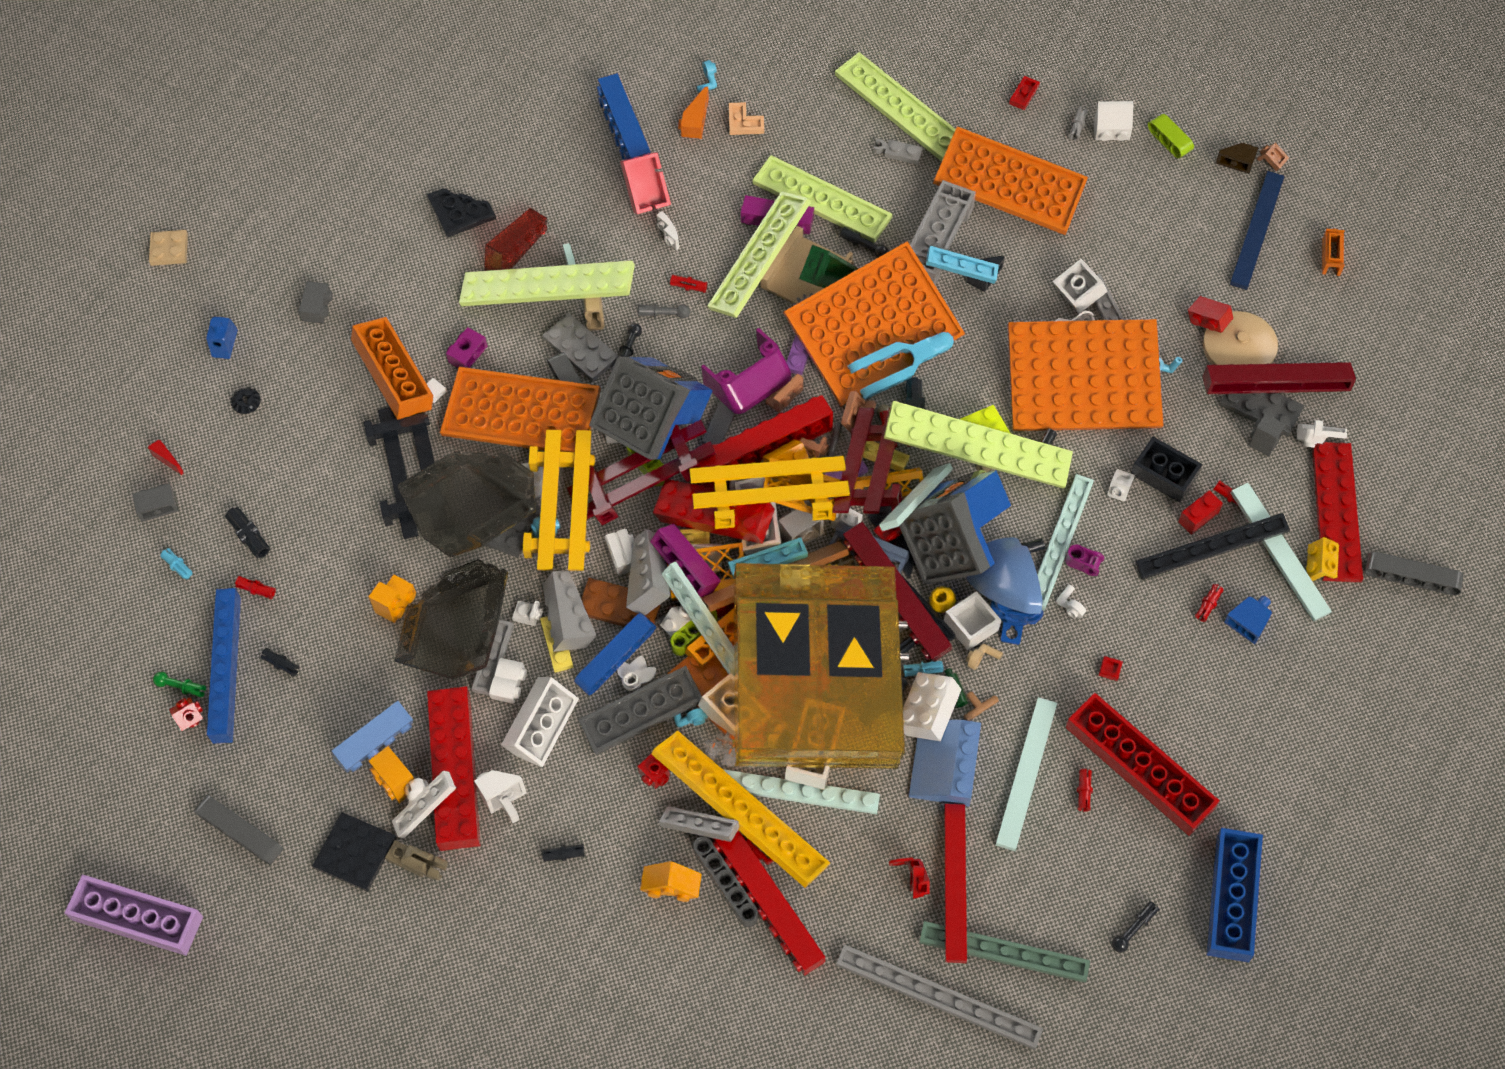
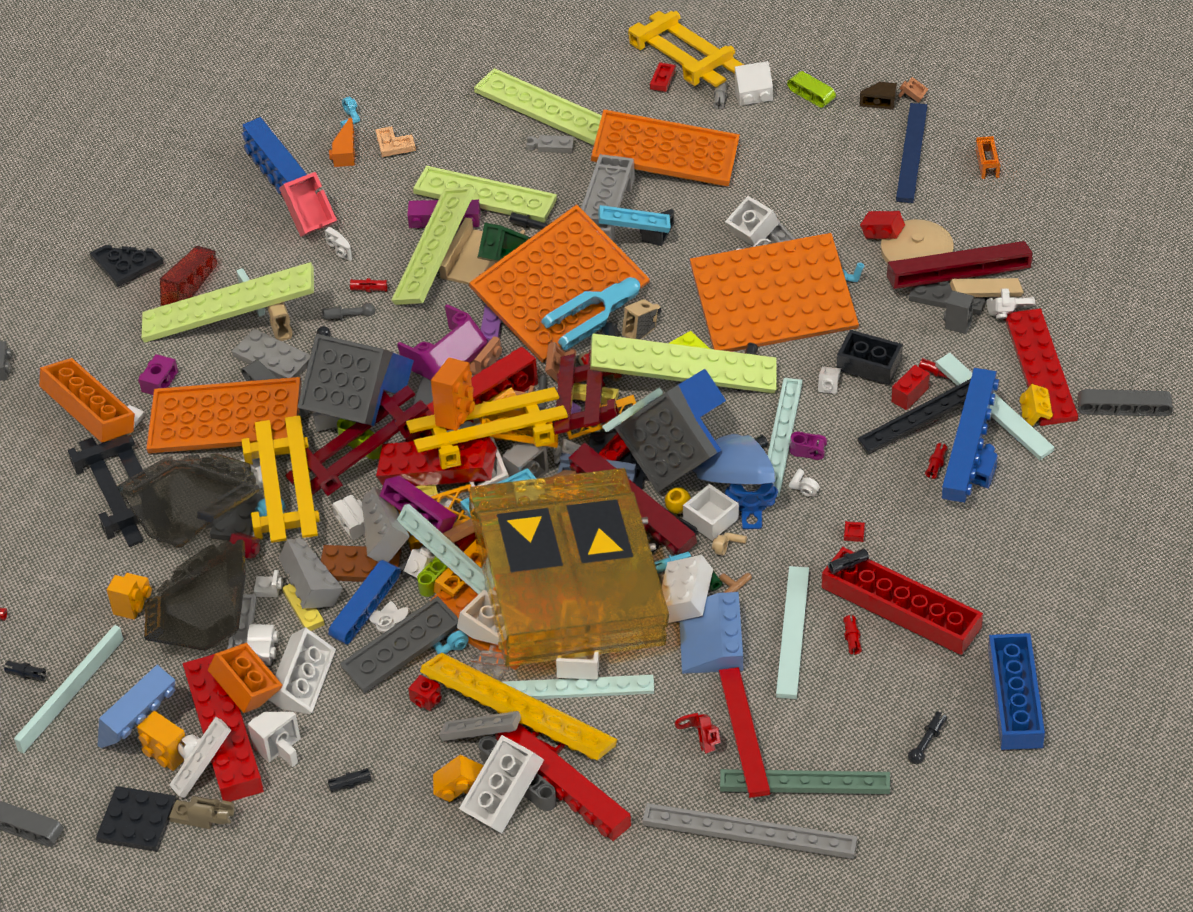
camera: 10 degrees left, 15 degrees down
none -> light aqua tile [14,625,124,754]
none -> orange slope [208,642,283,713]
none -> dark red brick [227,533,260,558]
none -> orange brick [431,357,475,431]
none -> white slope [459,735,544,834]
none -> tan torso [622,299,661,340]
none -> yellow fence [628,11,744,87]
none -> black pin [828,548,869,574]
none -> blue brick [942,368,999,503]
none -> tan tile [950,278,1024,297]

